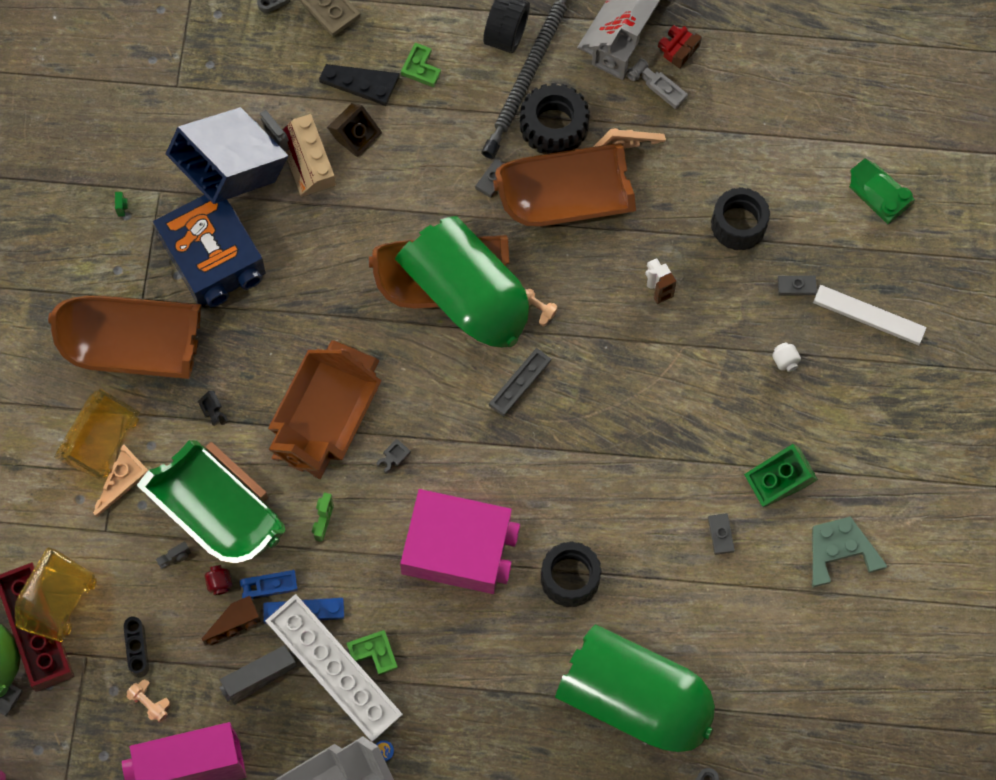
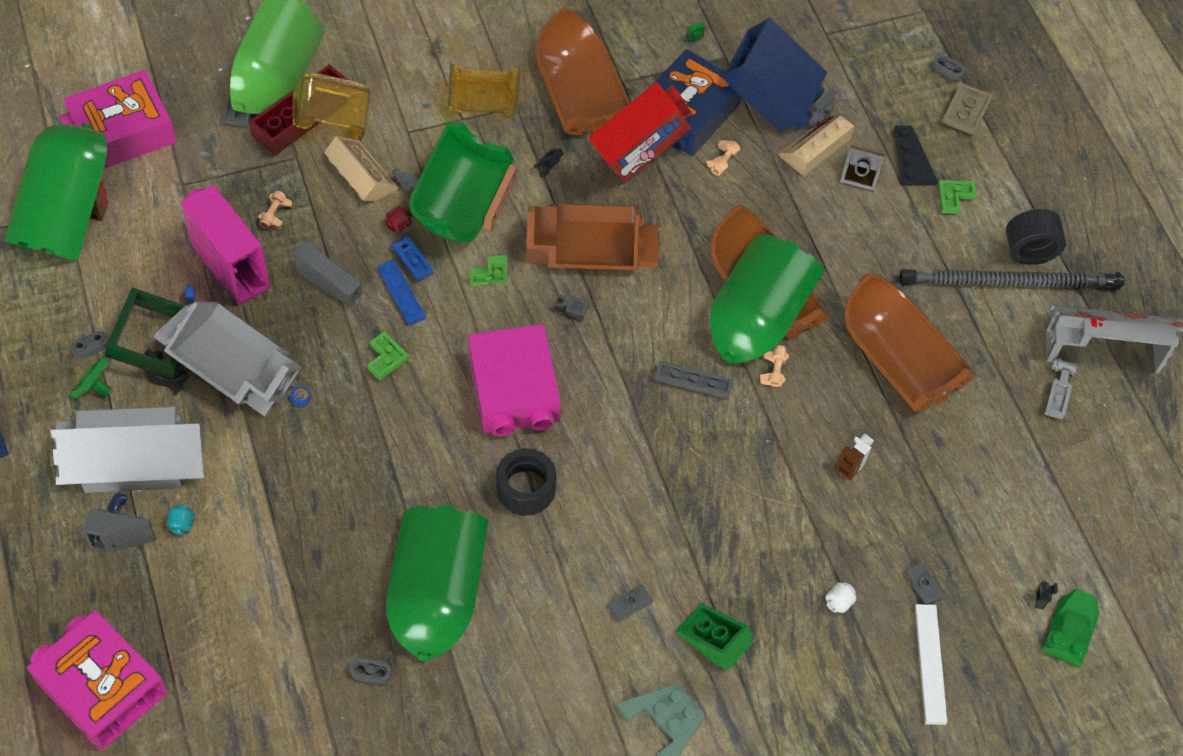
camera: 65 degrees right, 10 degrees down
light nougat wing [93,445,148,517] -> none
black beam [123,616,149,678] -> none
reddish brown slope [202,596,261,646] -> none
white plate [265,594,403,742] -> none
black tyre [520,83,590,154] -> none
light nougat wing [593,128,666,149] -> none
hips [658,25,702,69] -> none
black tyre [711,187,770,250] -> none
none -> tan slope [324,136,398,202]
none -> red brick [588,82,692,183]
none -> light nougat piece [706,140,740,176]
none -> black plate [1036,581,1058,609]

